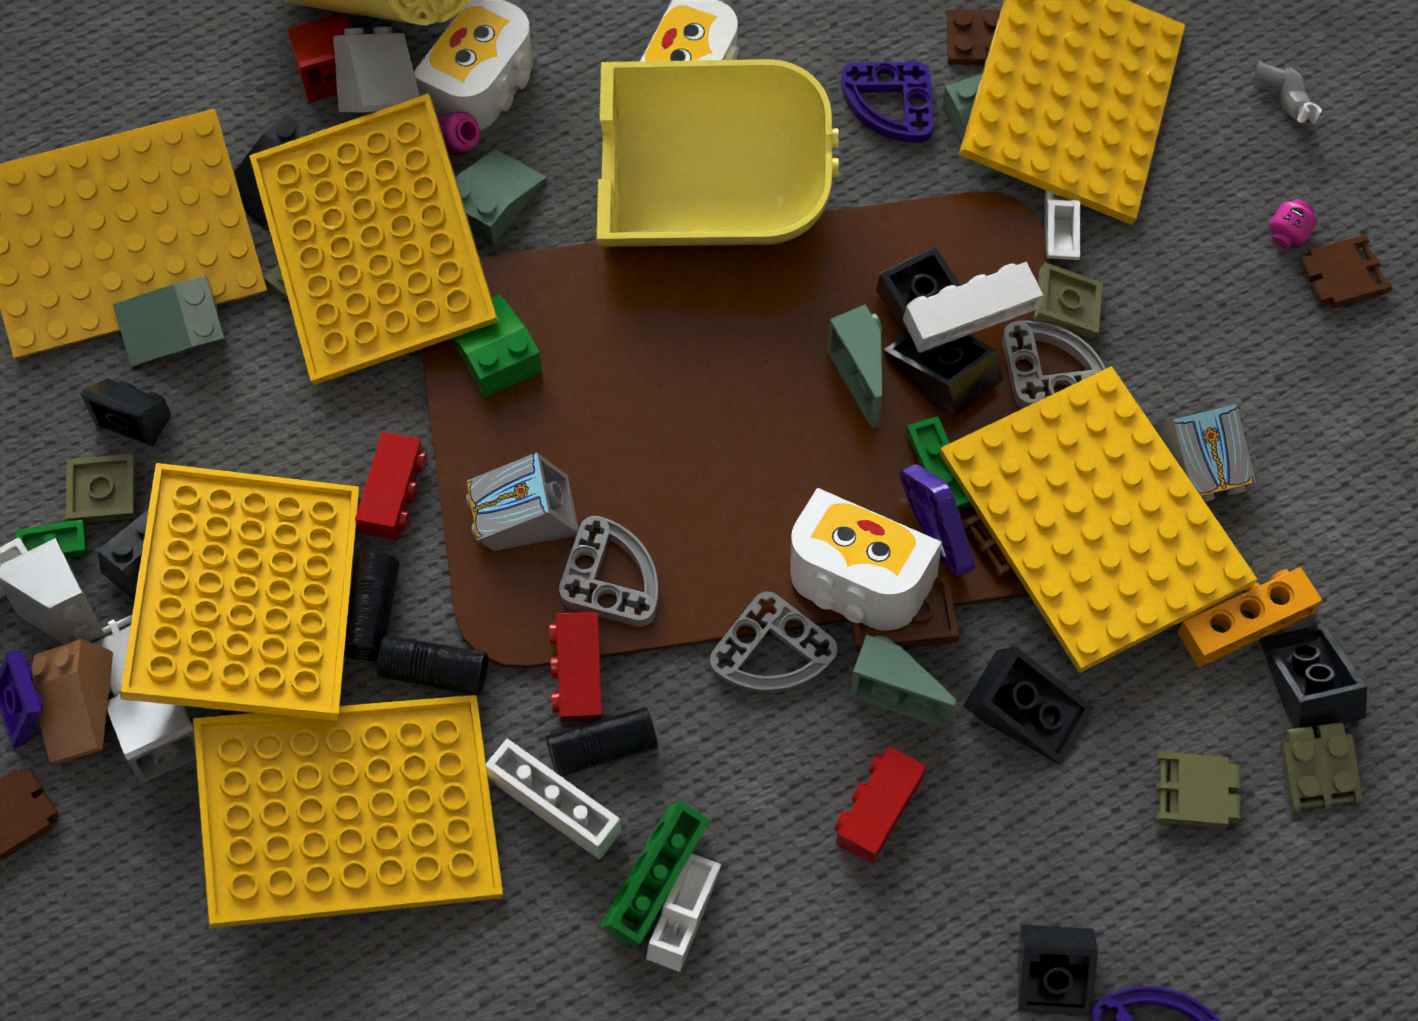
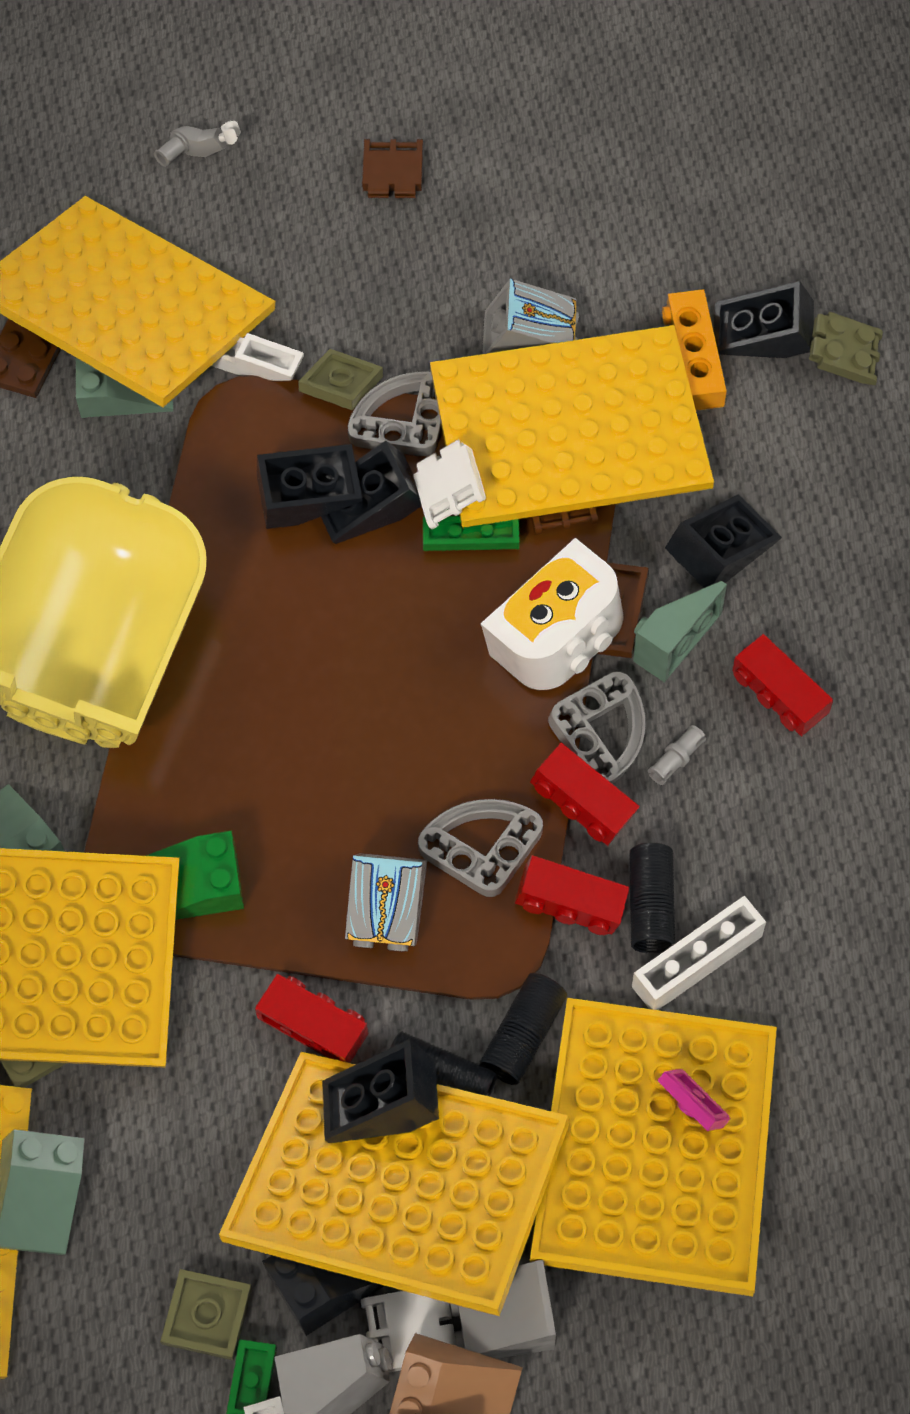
camera: 70 degrees left, 0 degrees up
black slope [80,378,171,447] -> none
green brick [598,801,710,947] -> none
white slope [646,853,721,972] -> none
sand green slope [827,304,882,429] -> none
dark purple beam [841,62,933,143] -> none
dark purple beam [900,464,975,577] -> none
white brick [903,262,1043,353] -> none
olive plate [1156,752,1241,829] -> none
dark pink head [1269,199,1317,248] -> none
none -> black slope [322,1039,439,1143]
none -> white plate [413,439,486,529]
none -> red brick [530,742,640,846]
none -> light grey pin [648,725,706,785]
none -> dark pink plate [657,1069,731,1131]

